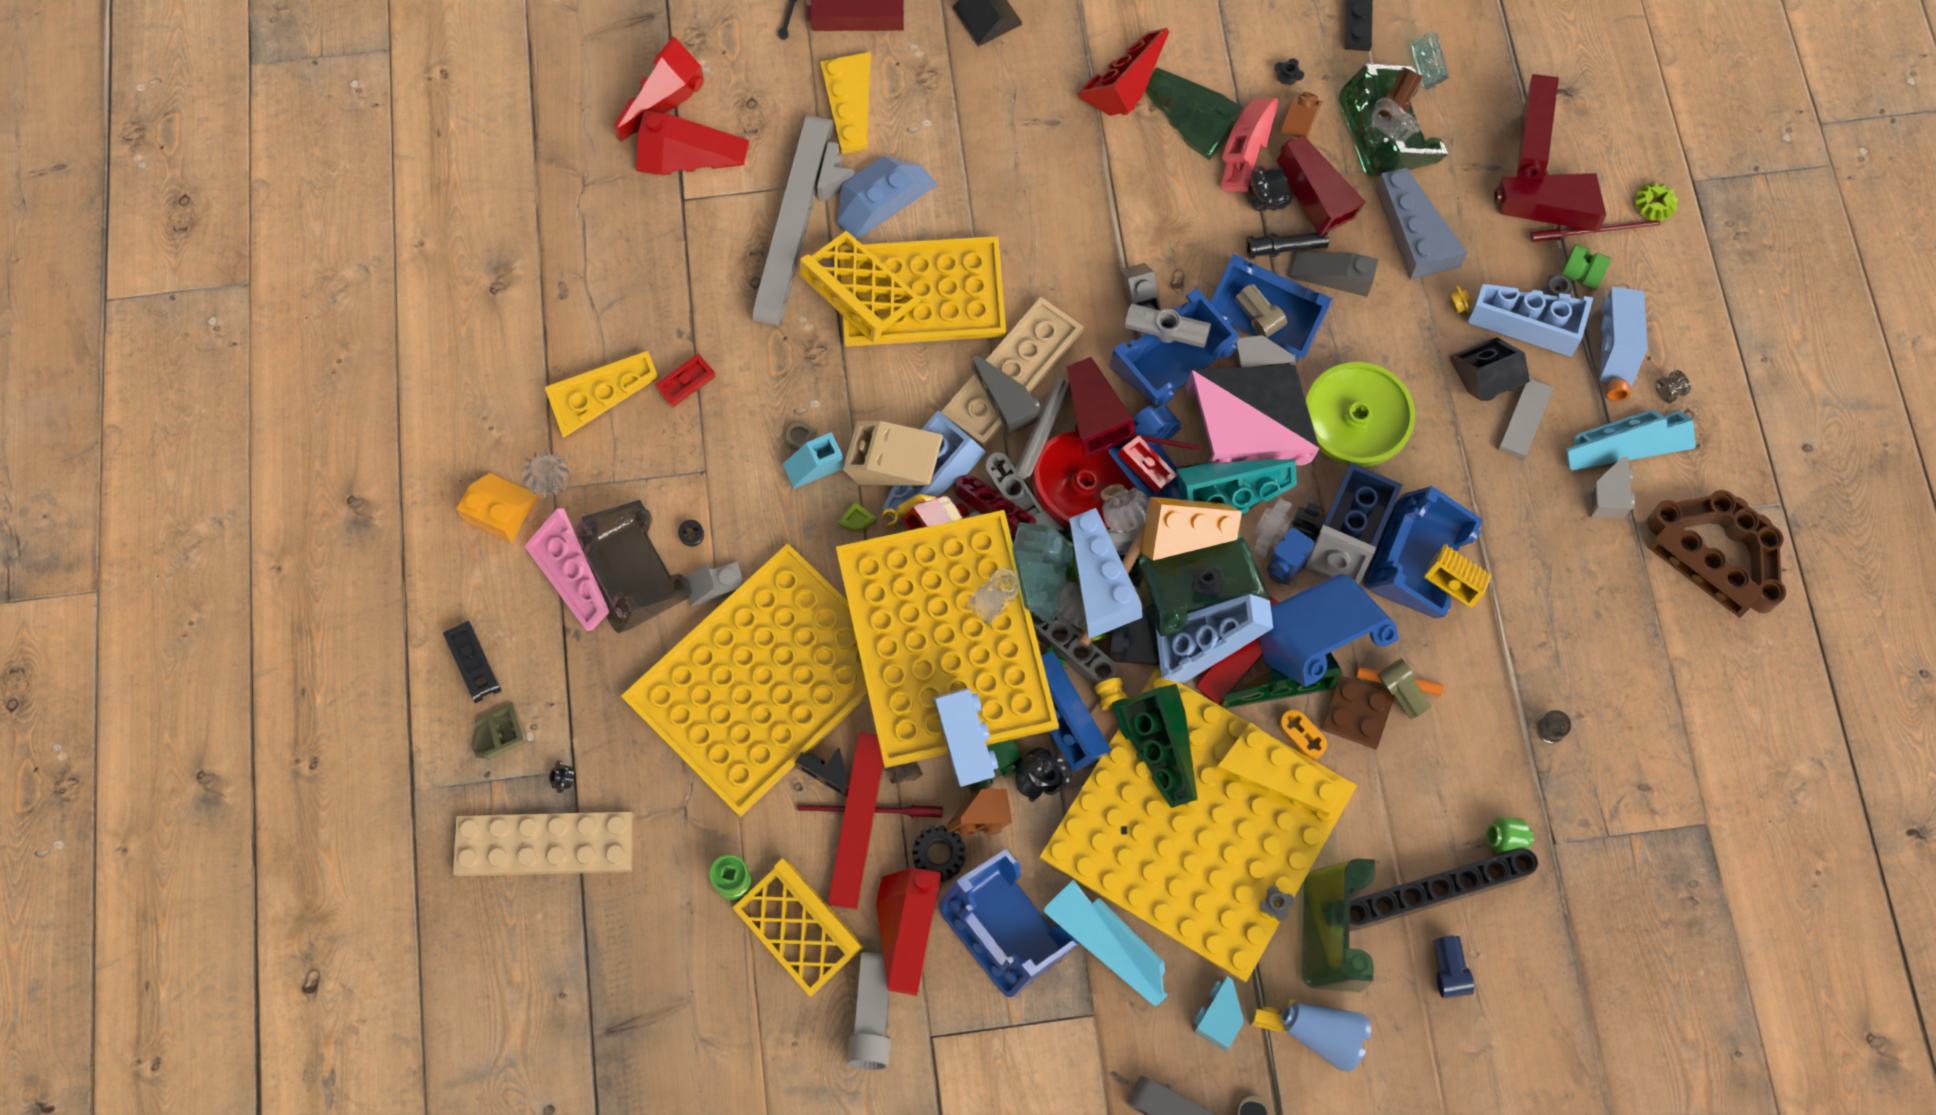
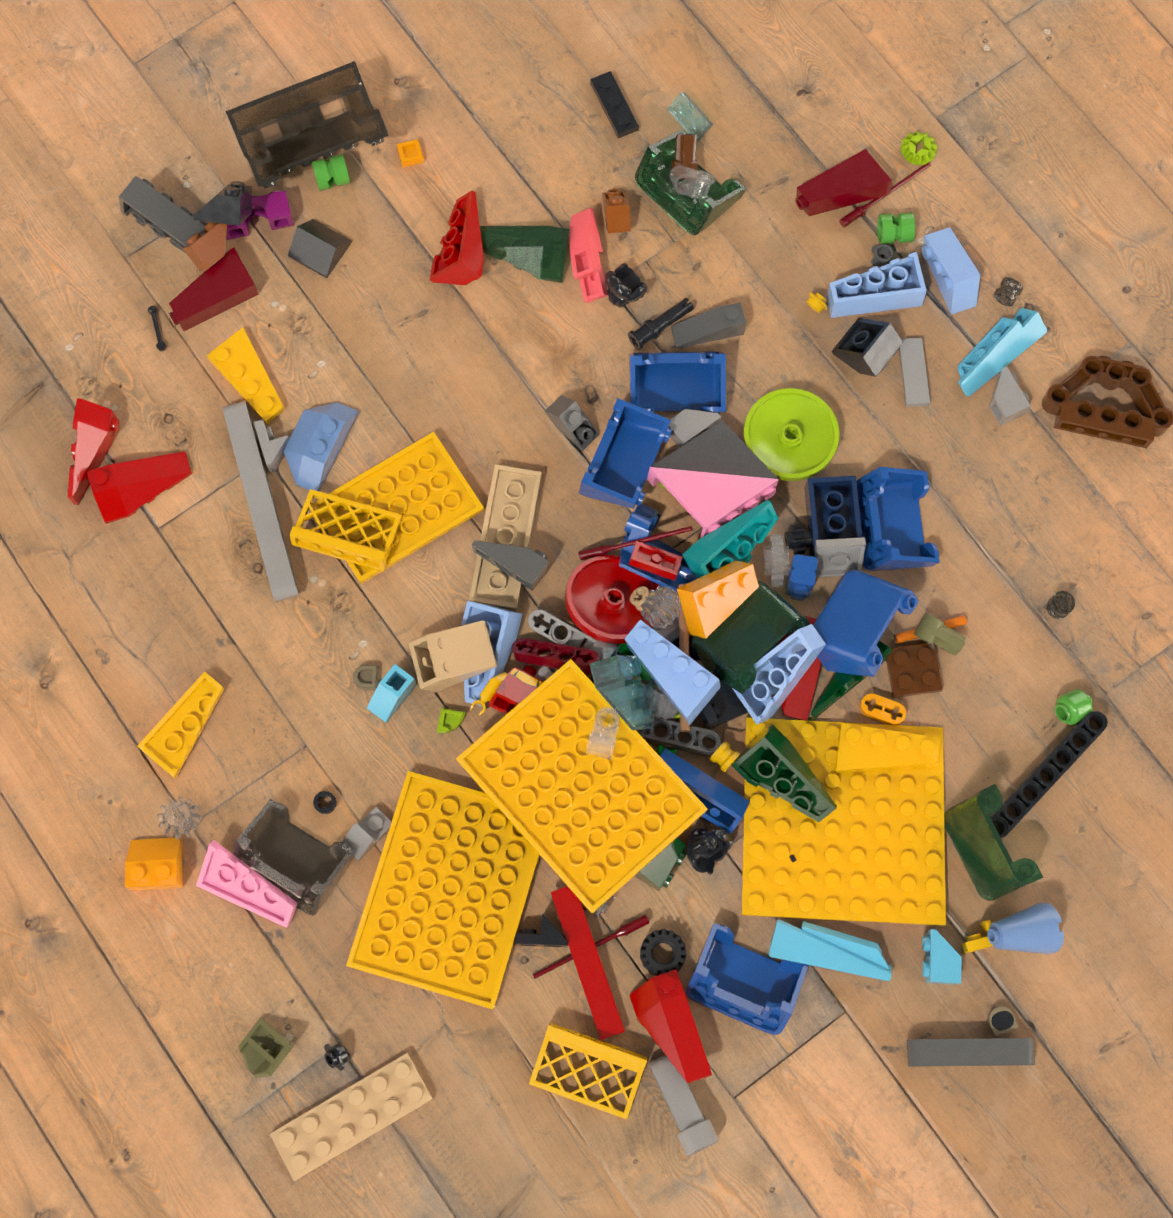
camera: 30 degrees left, 5 degrees up
black plate [443,621,502,704] -> none
red plate [655,353,716,408] -> none
bright green wheel [709,855,752,901] -> none
light blue wedge [932,688,998,787] -> none
dark orange slope [946,789,1012,836] -> none
light grey axle [1015,378,1070,479] -> none
dark red slope [1067,357,1136,459] -> none
light grey piece [1125,304,1211,348] -> none
black plate [1192,568,1222,596] -> none
dark tan piece [1235,284,1287,338] -> none
dark grey plate [1259,886,1295,921] -> none
black plate [1274,58,1304,85] -> none
dark red slope [1276,136,1366,236] -> none
sand blue wedge [1376,167,1467,280] -> none
yellow brick [1424,544,1491,608] -> none
dark blue piece [1433,935,1474,998] -> none
dark red slope [1516,74,1559,181] -> none
orange hinge [1607,378,1630,401] -> none

